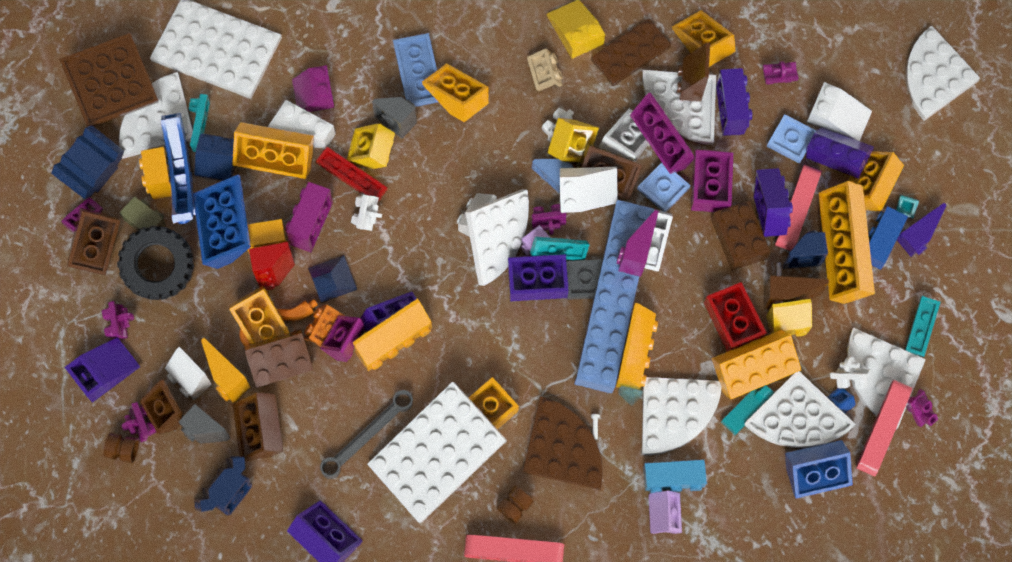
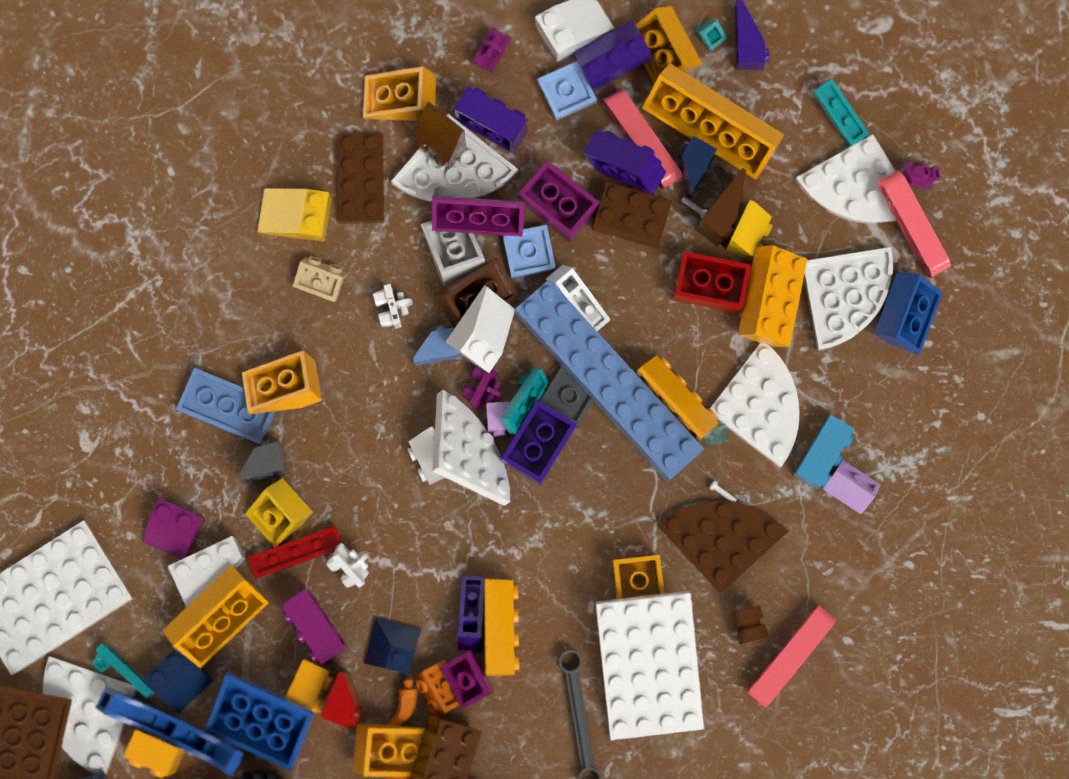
camera: 55 degrees left, 10 degrees up
yellow slope [548,118,599,162] -> none
magenta slope [616,210,659,277] -> none
teal hinge [721,385,775,435] -> none
blue slope [827,388,856,414] -> none
white hips [830,357,872,389] -> none
blue brick [868,206,908,270] -> none

